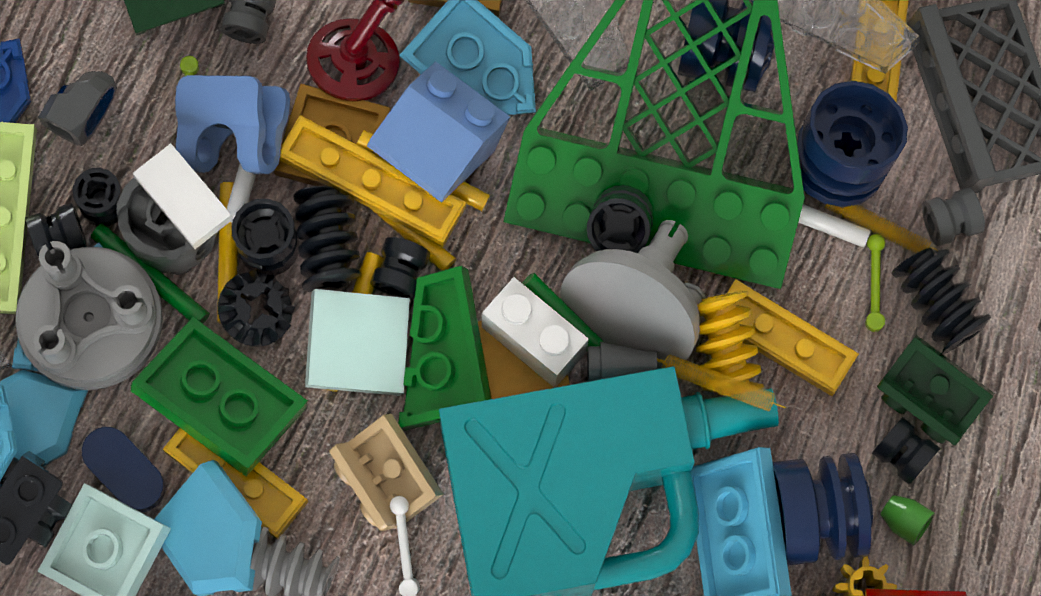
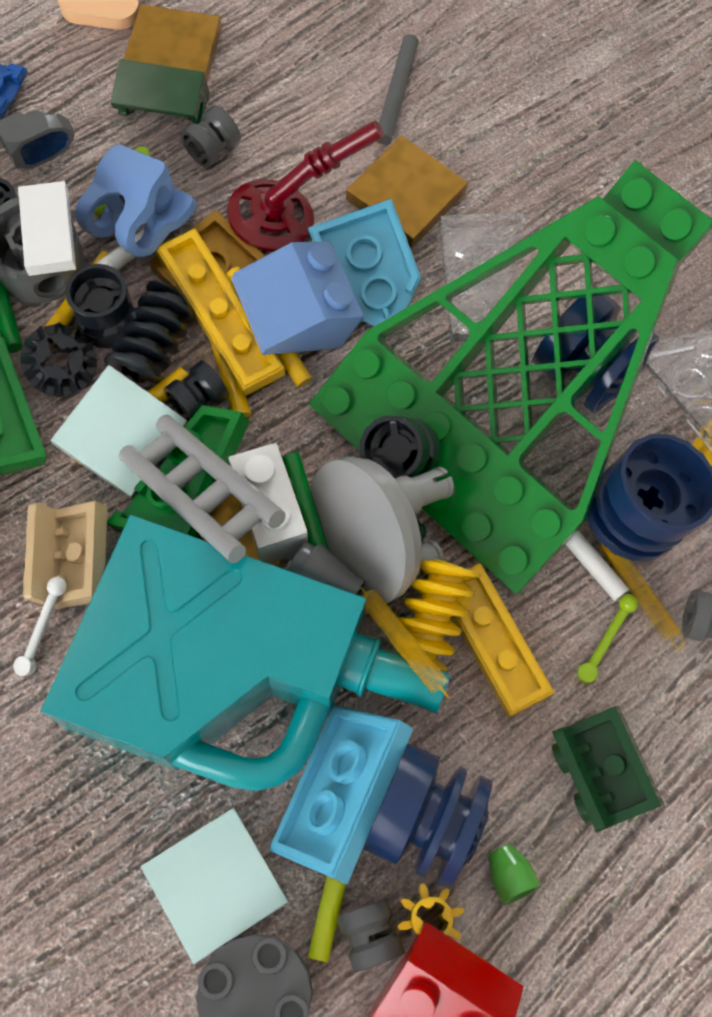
camera: 30 degrees right, 5 degrees down
black wheel [871,417,941,485] -> none
black piece [891,247,992,354] -> none
none -> light grey bar [119,414,286,563]

